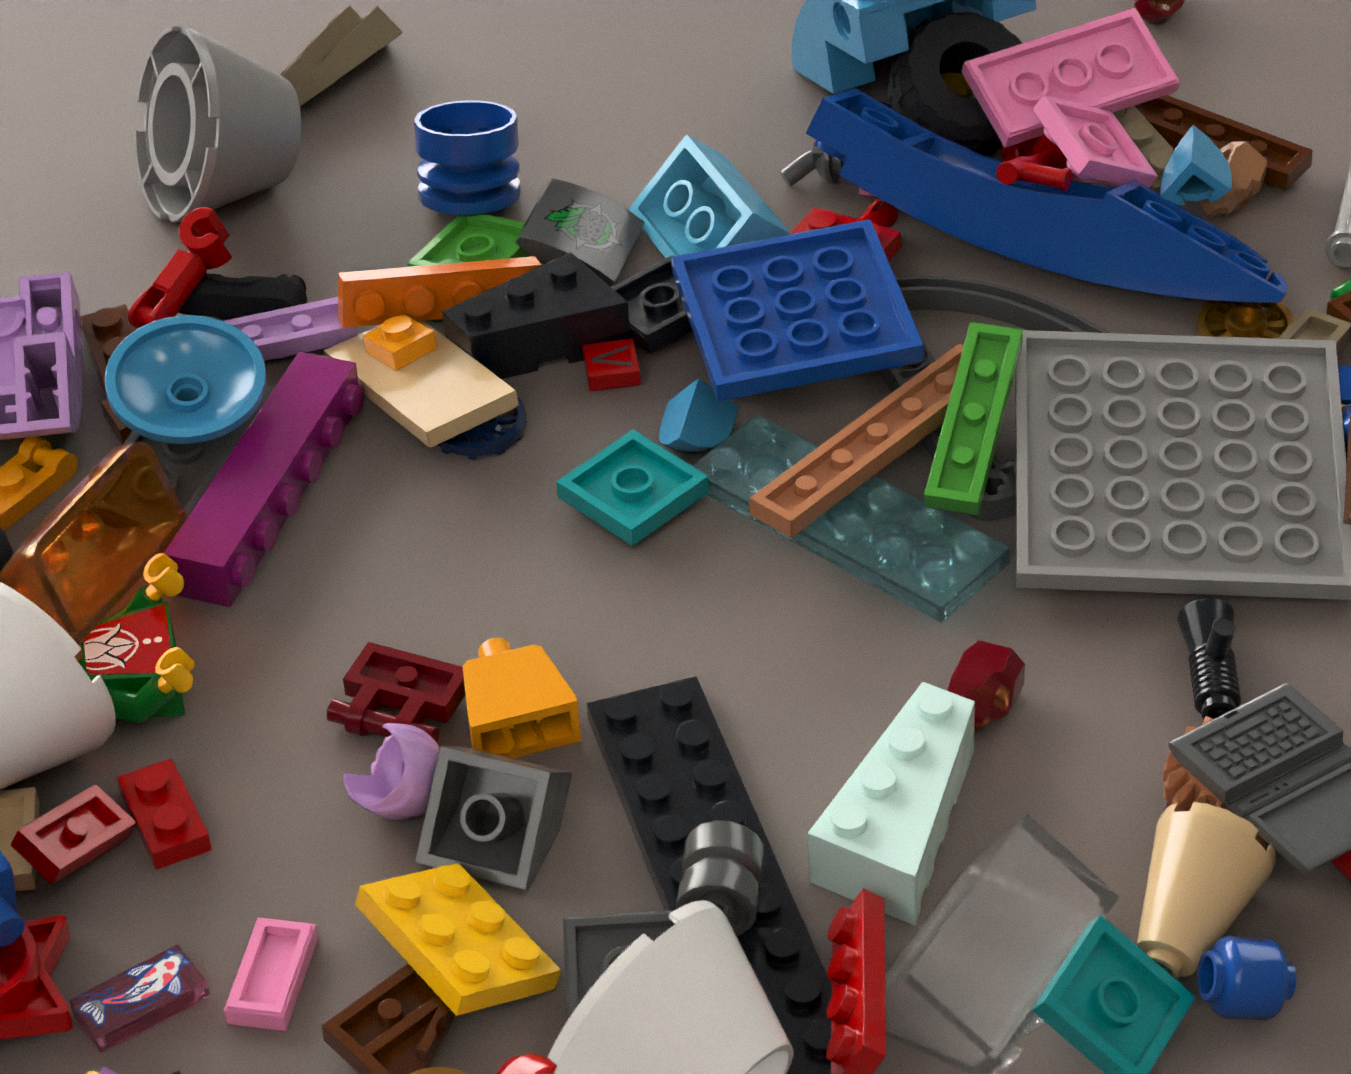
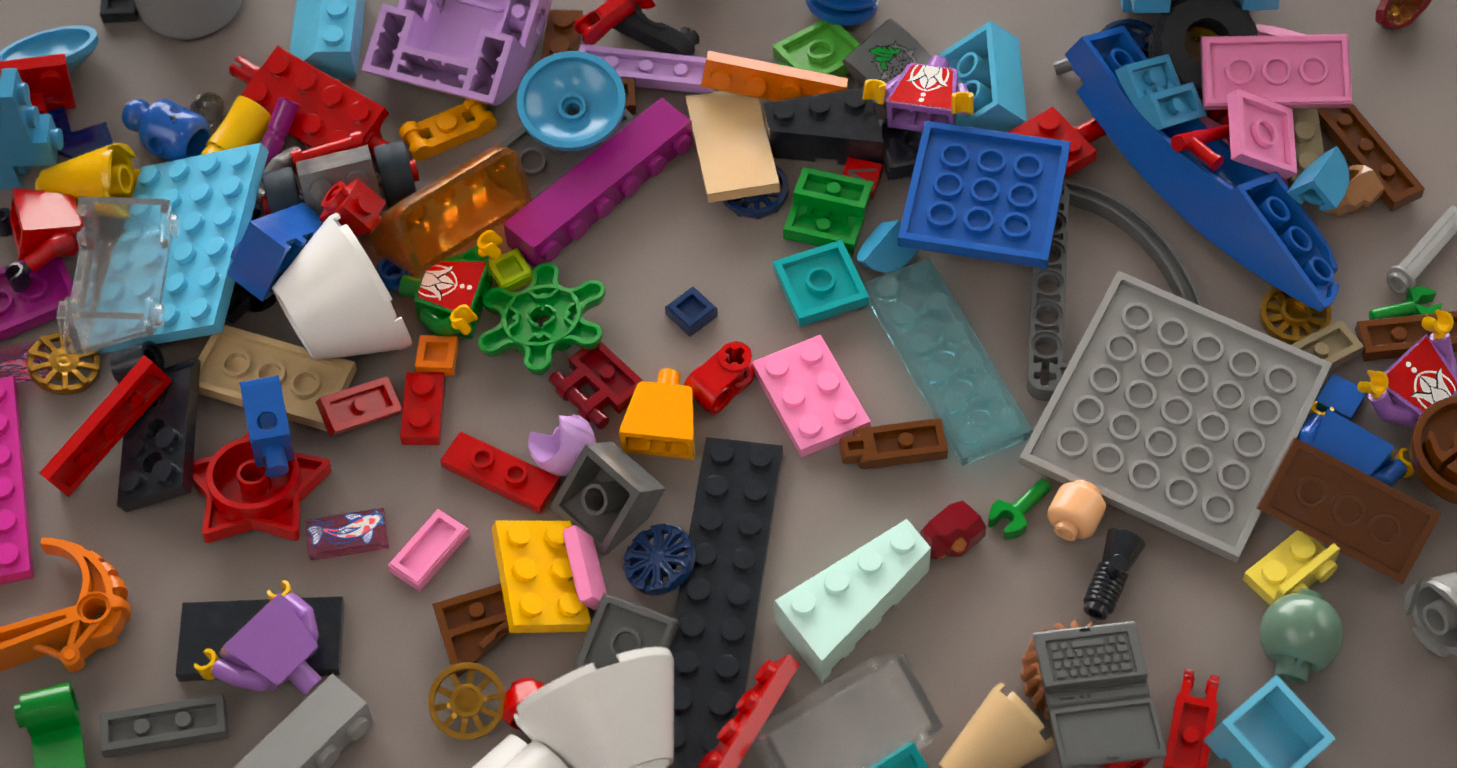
camera: 25 degrees right, 15 degrees up
light orange plate [363,314,437,370] -> none
dark grey wheel [676,821,764,936] -> none
nougat plate [749,343,964,538] -> none
bright green plate [924,322,1023,515] -> none
none -> orange plate [415,335,459,376]
none -> red plate [440,431,561,514]
none -> green plate [477,263,606,375]
none -> lime tile [489,248,533,292]
none -> bright pink tile [563,525,607,611]
none -> dark blue wheel [623,523,696,596]
none -> dark blue tile [665,286,718,337]
none -> red piece [684,341,754,415]
none -> bright pink plate [752,334,871,458]
none -> green slope [783,167,874,254]
none -> reddish brown hinge [839,418,948,469]
none -> torso [862,56,975,132]
none -> green bar [988,478,1051,540]
none -> light nougat head [1047,480,1106,541]
none -> dark azure slope [1115,54,1206,131]

